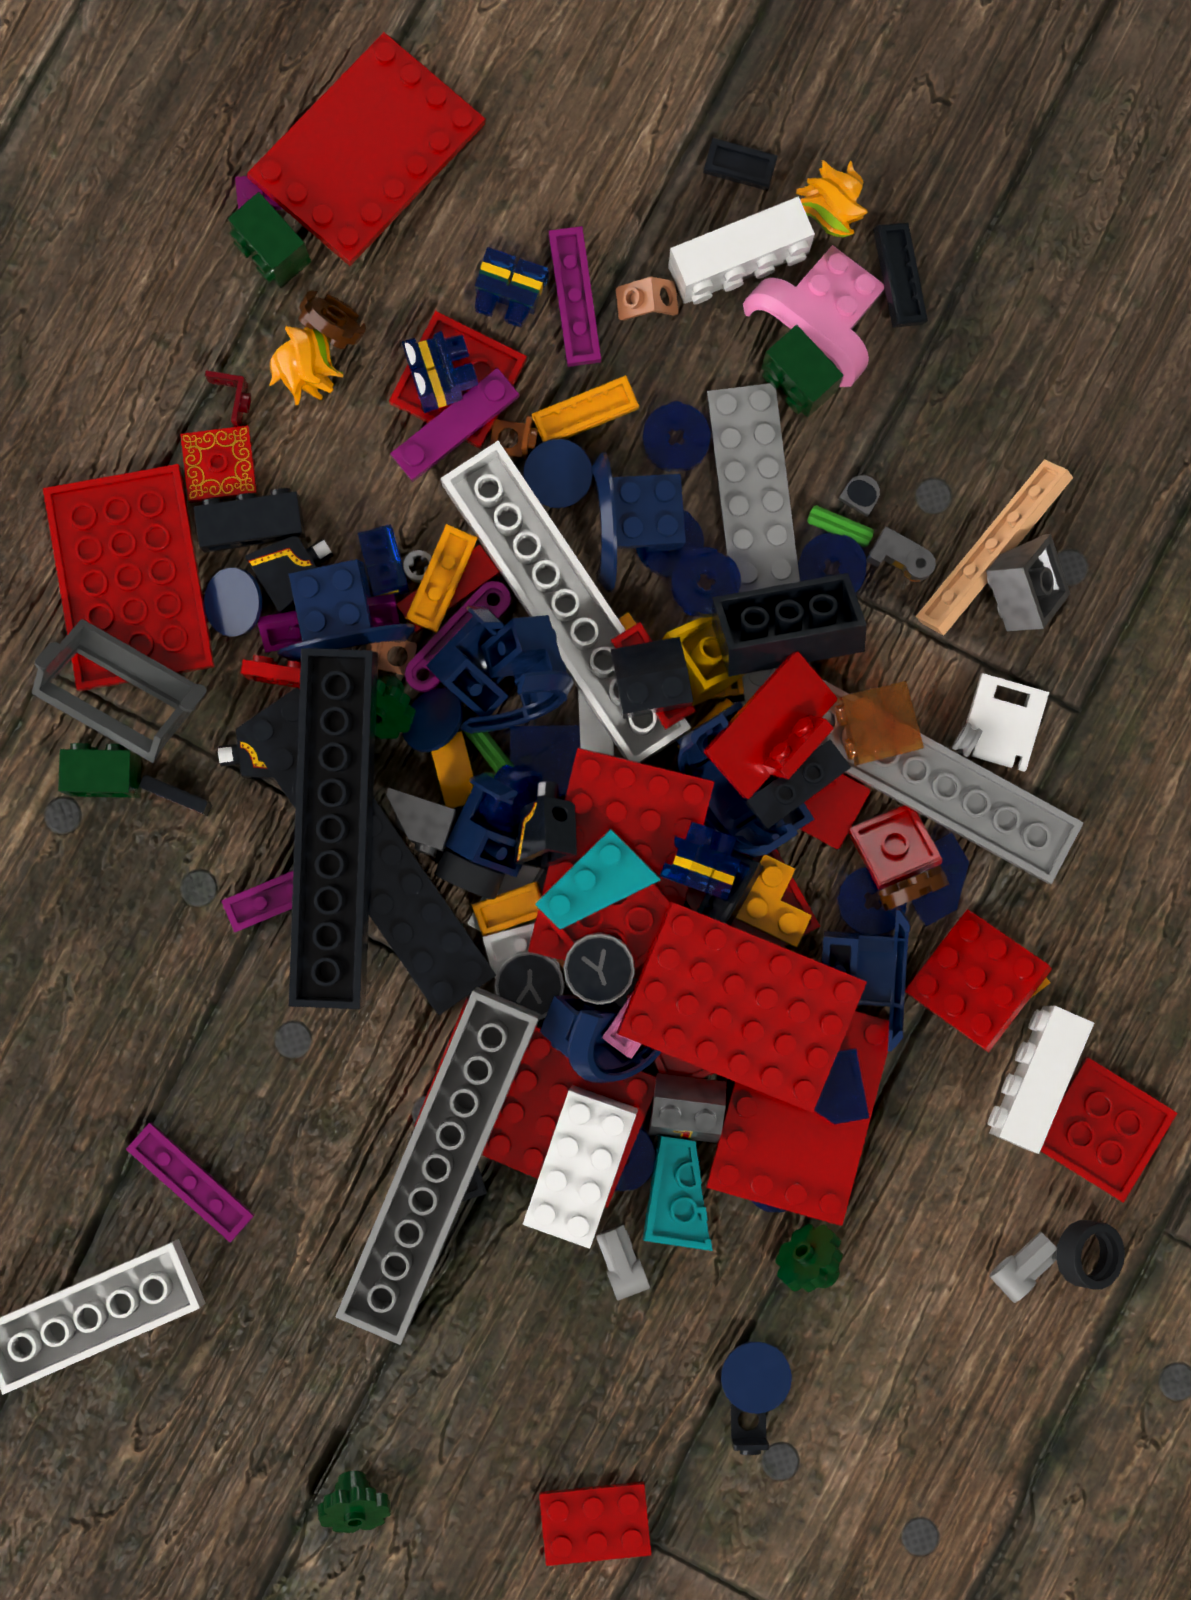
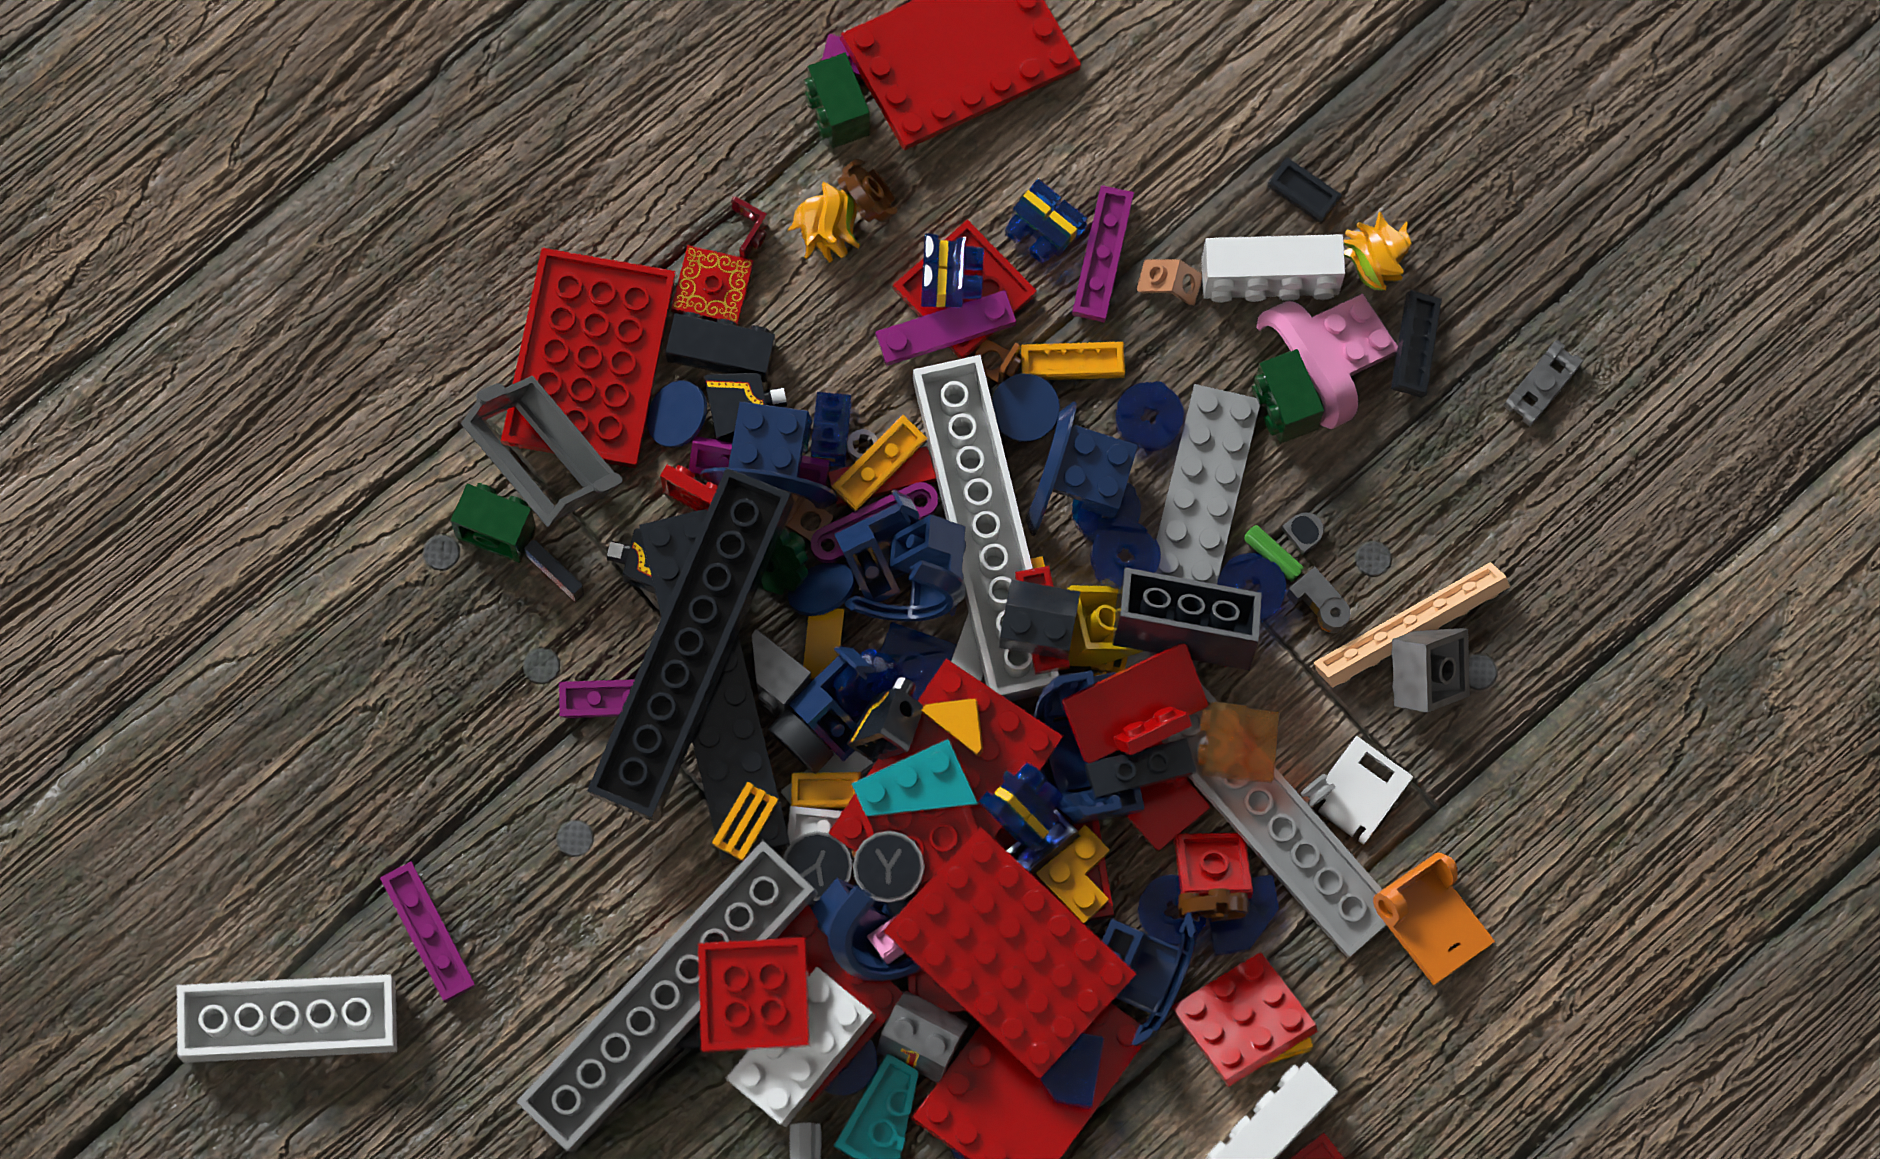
camera: 20 degrees right, 10 degrees down
bright green axle [463,730,515,779] -> none
none -> red plate [698,937,811,1052]
none -> light orange tile [712,782,778,861]
none -> light orange slope [922,699,983,756]
none -> orange door [1373,852,1495,986]
none -> flat silver plate [1503,340,1584,427]

